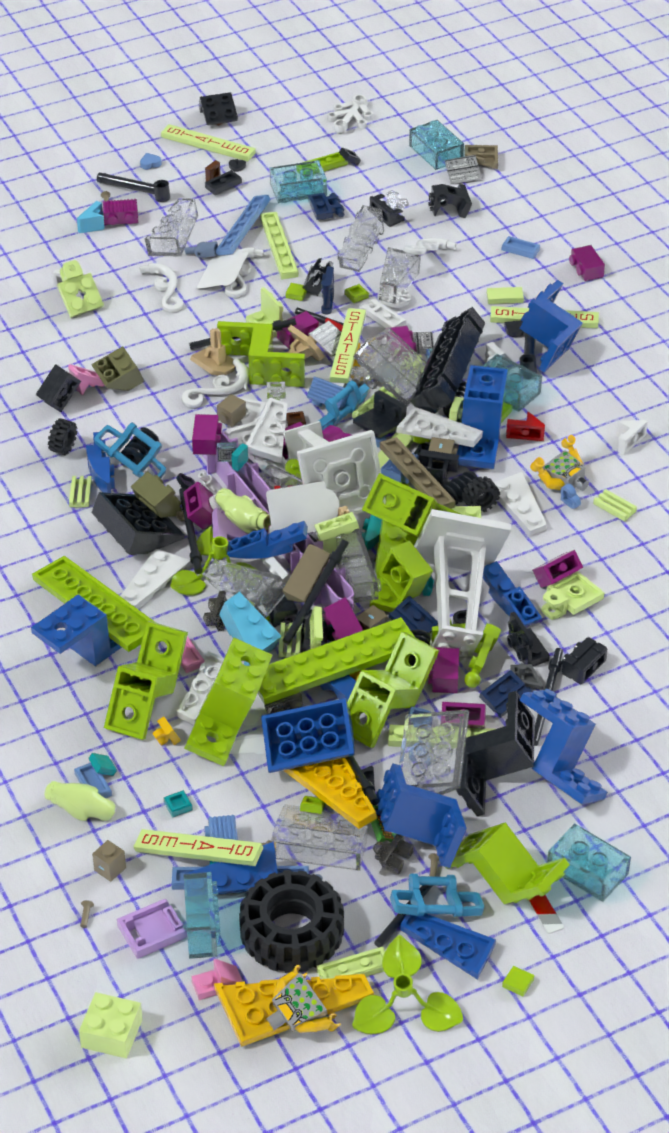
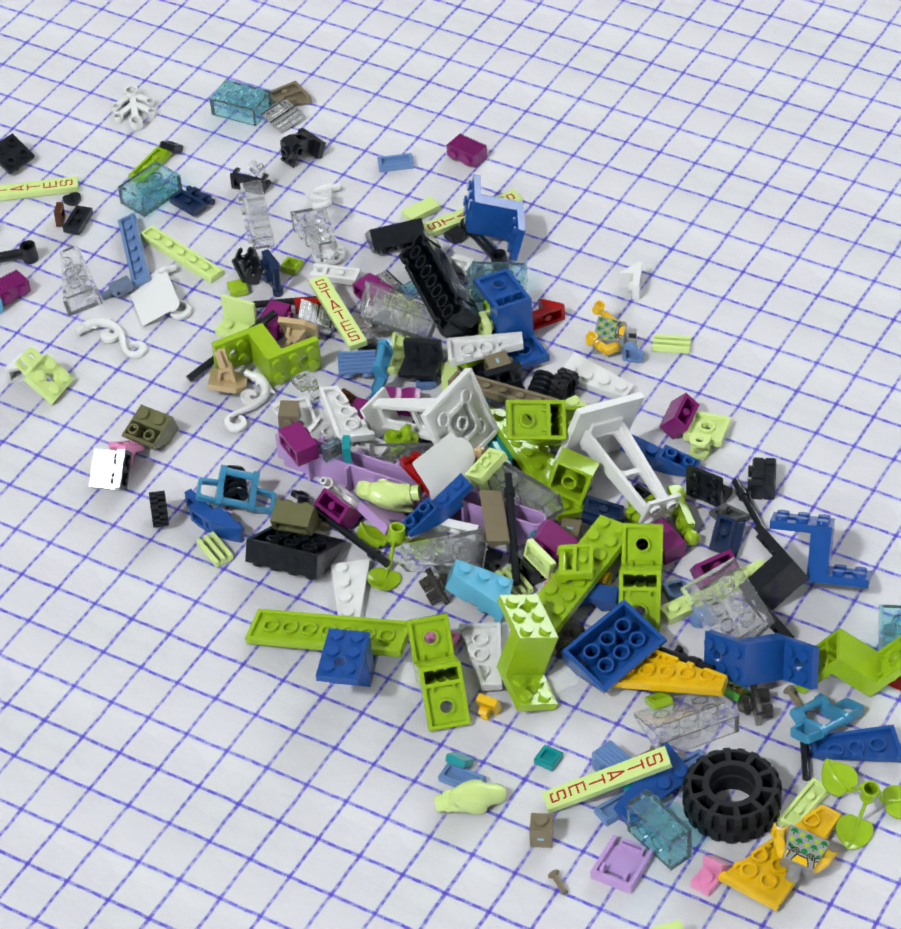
camera: 30 degrees left, 0 degrees up
none -> black slope [365,218,425,254]
none -> lime plate [556,543,594,583]

